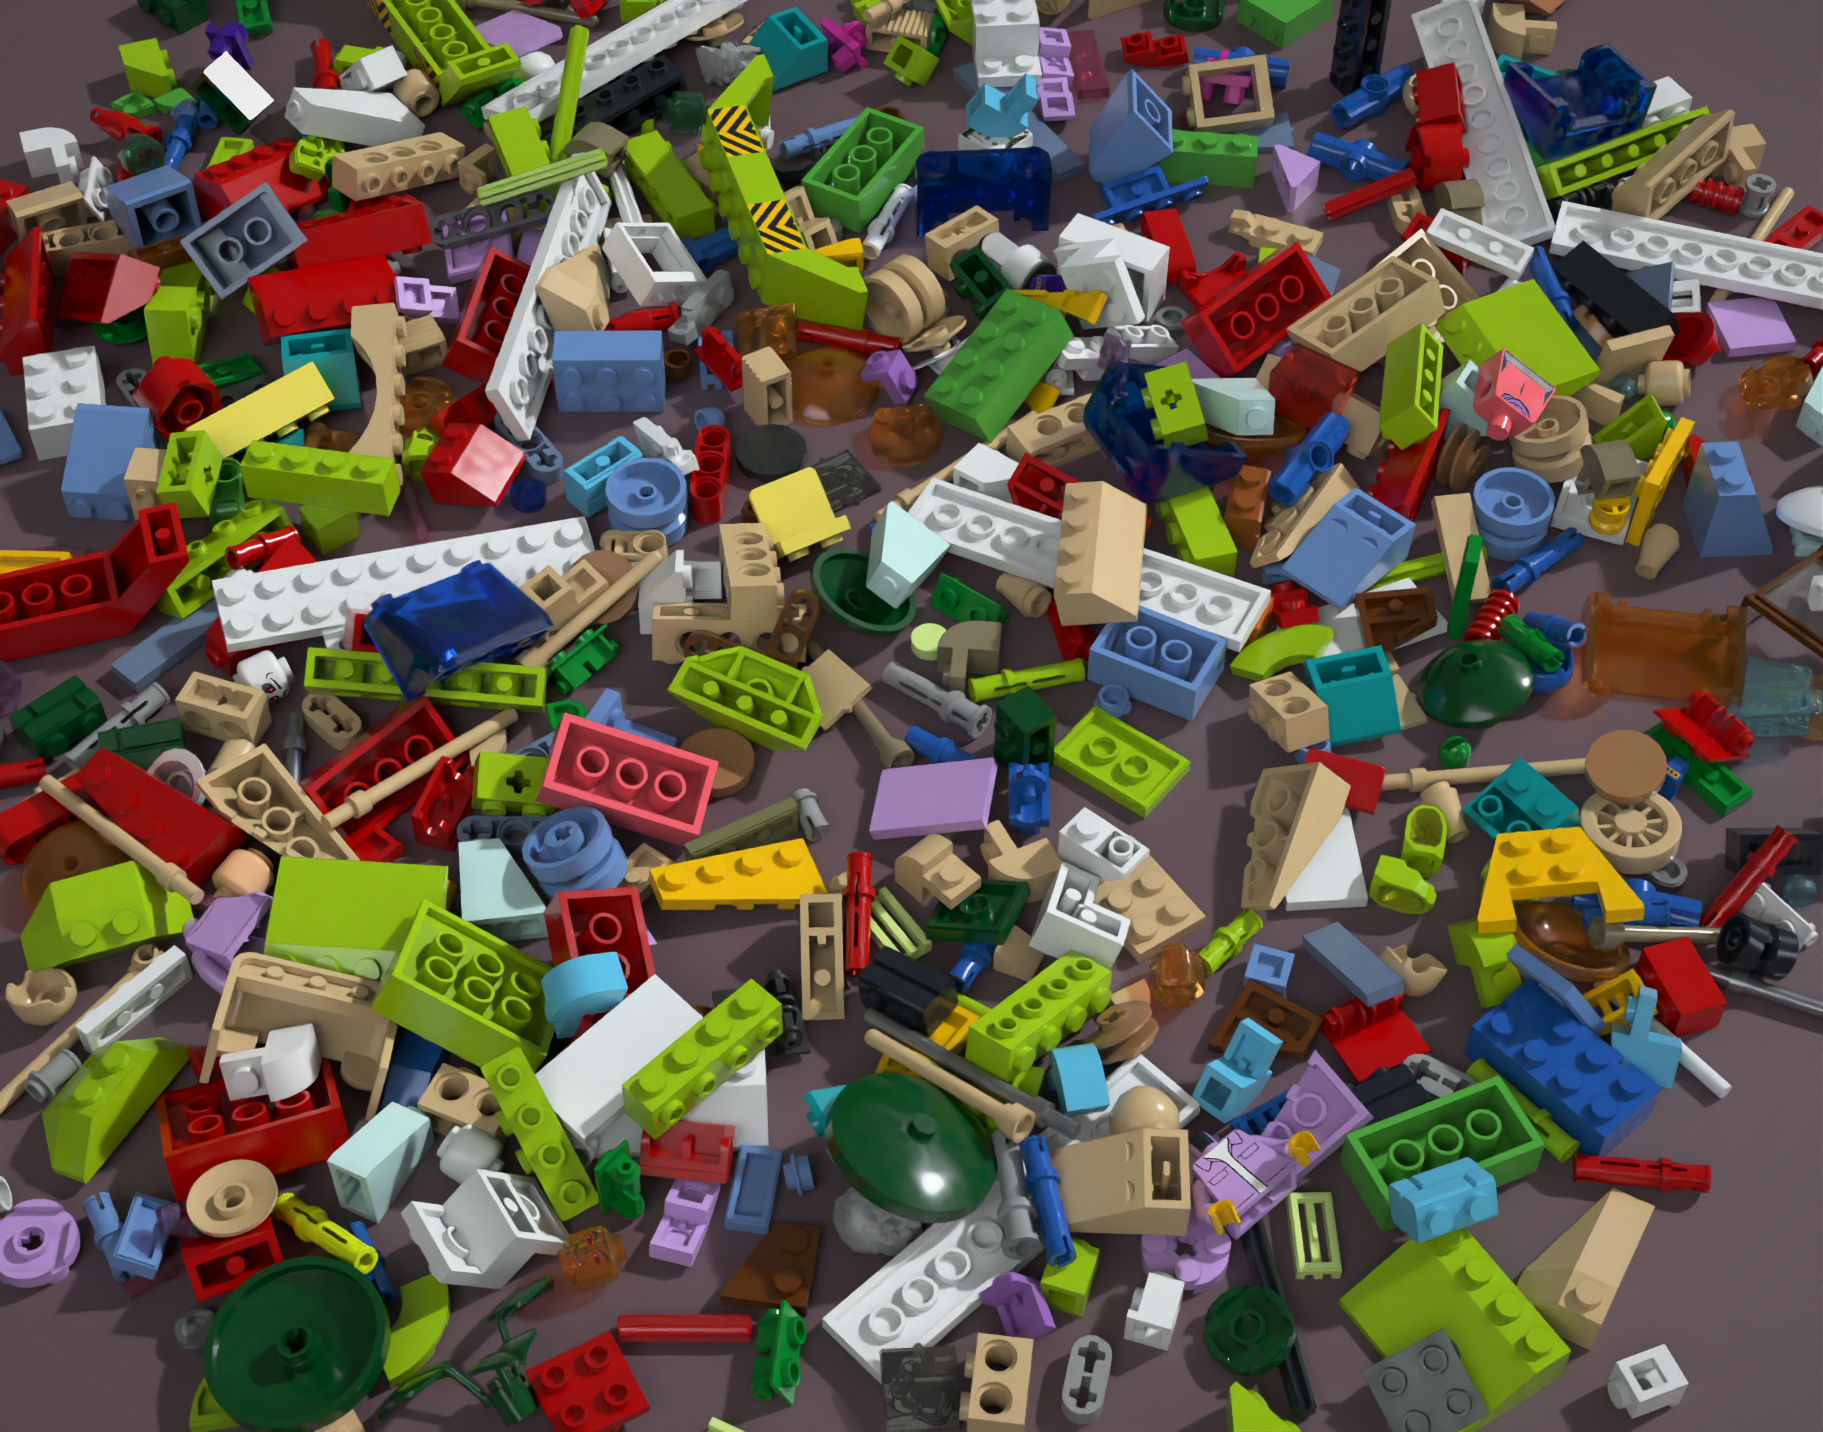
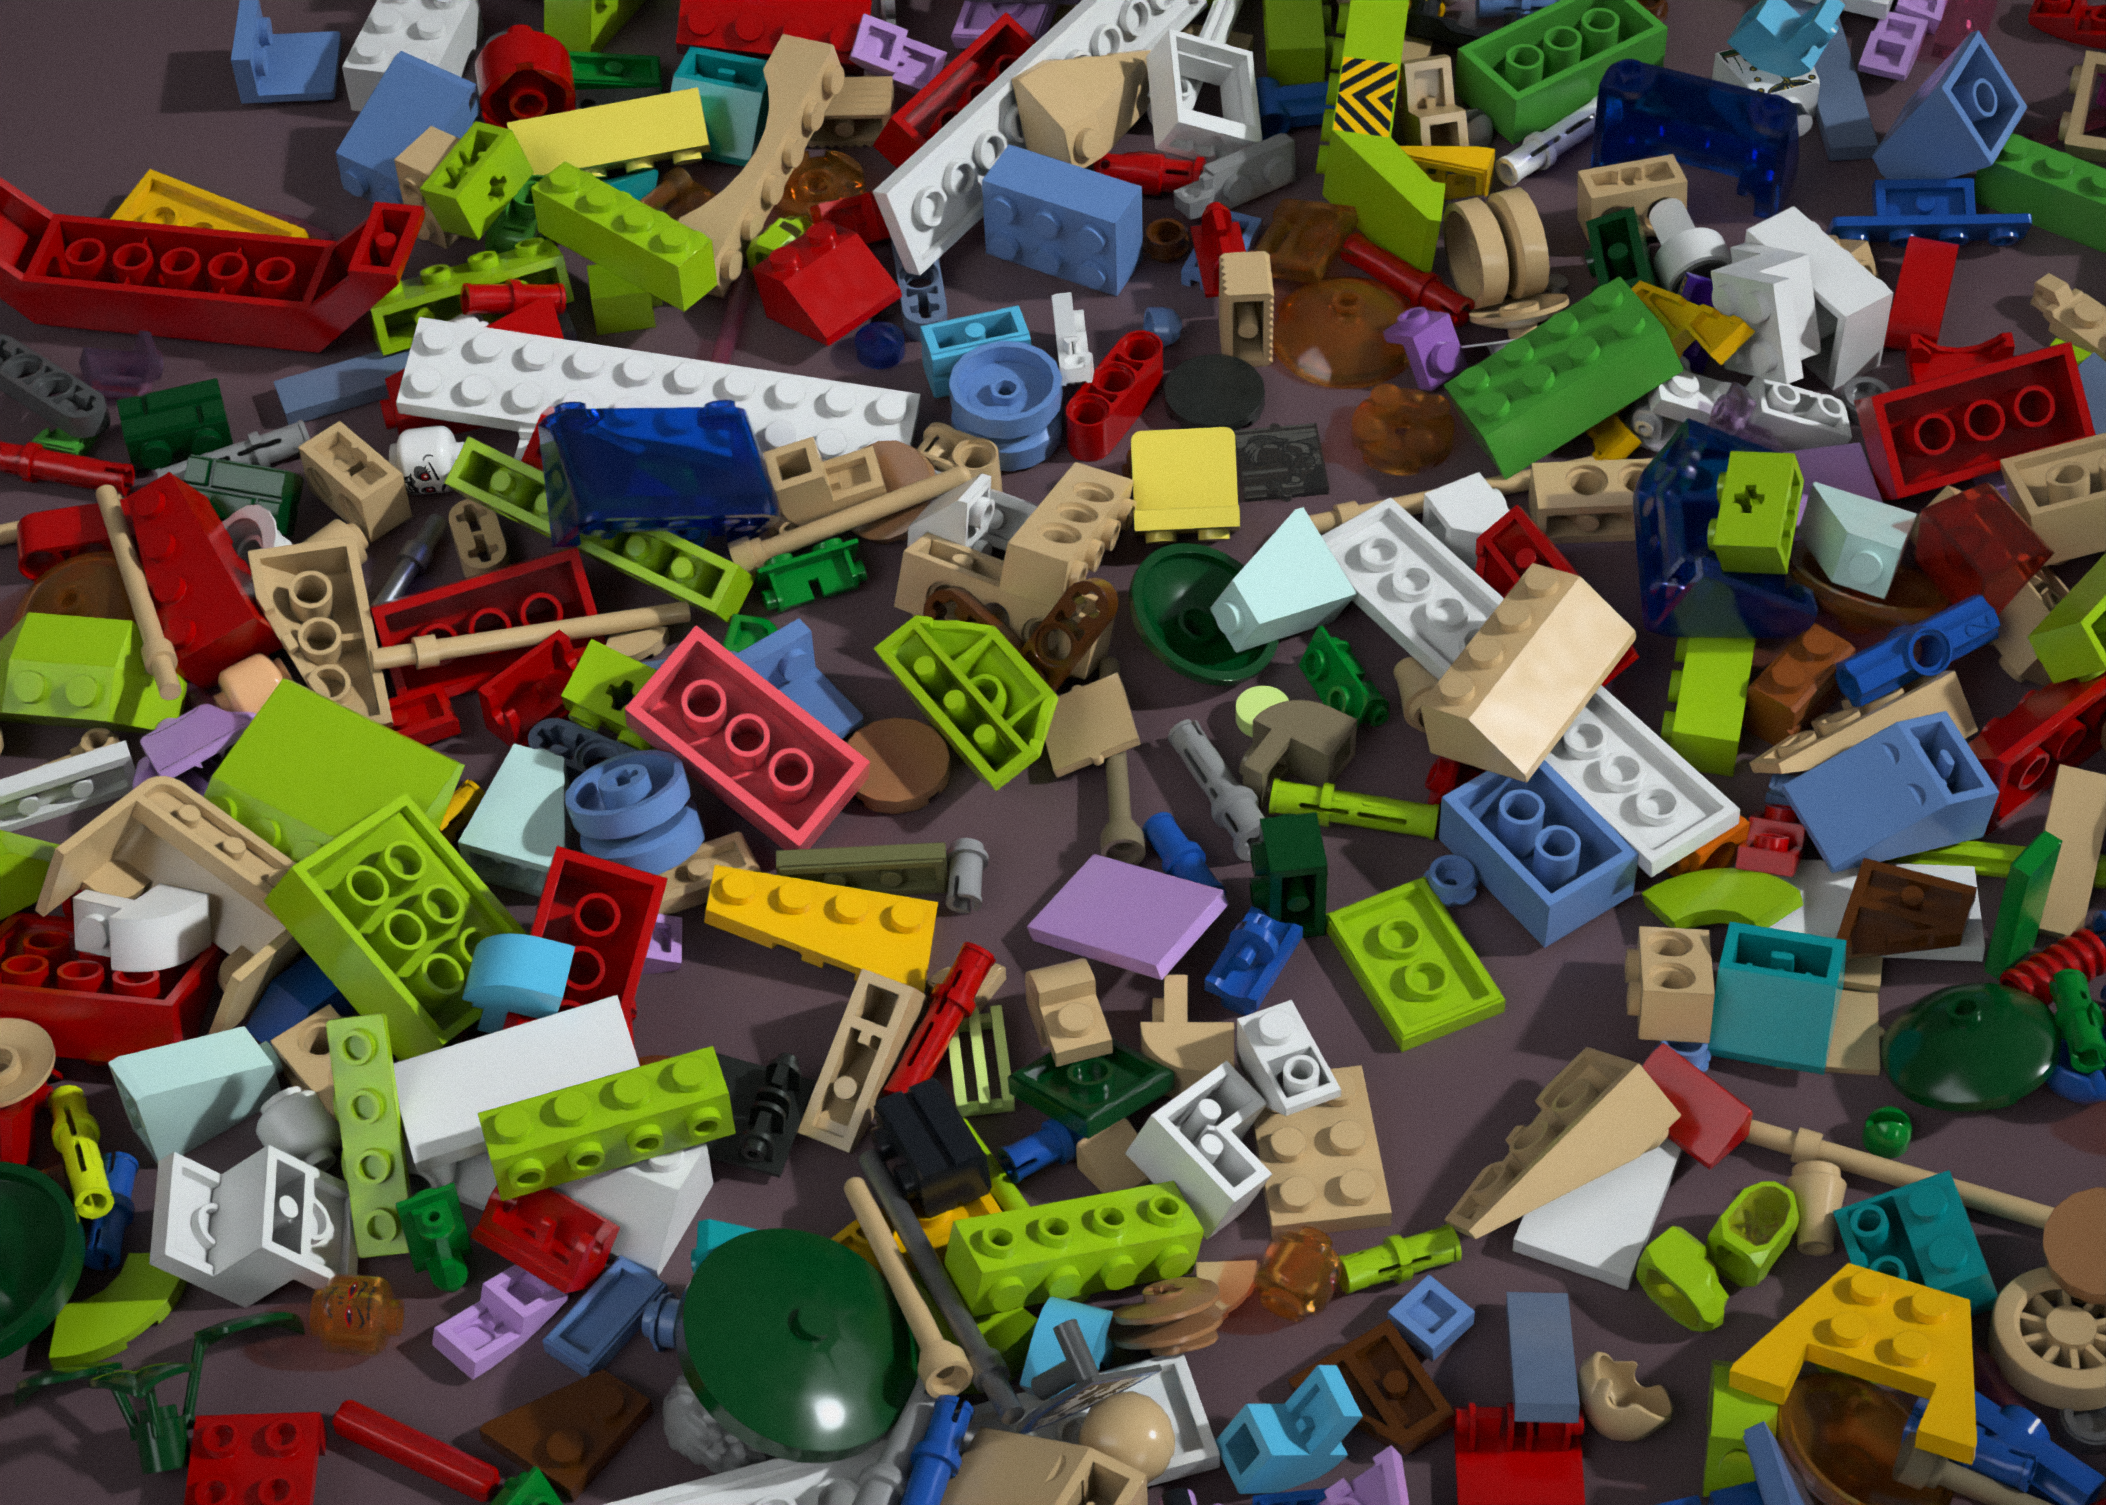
camera: 30 degrees right, 0 degrees up
none -> dark grey shield [1016,1319,1162,1435]

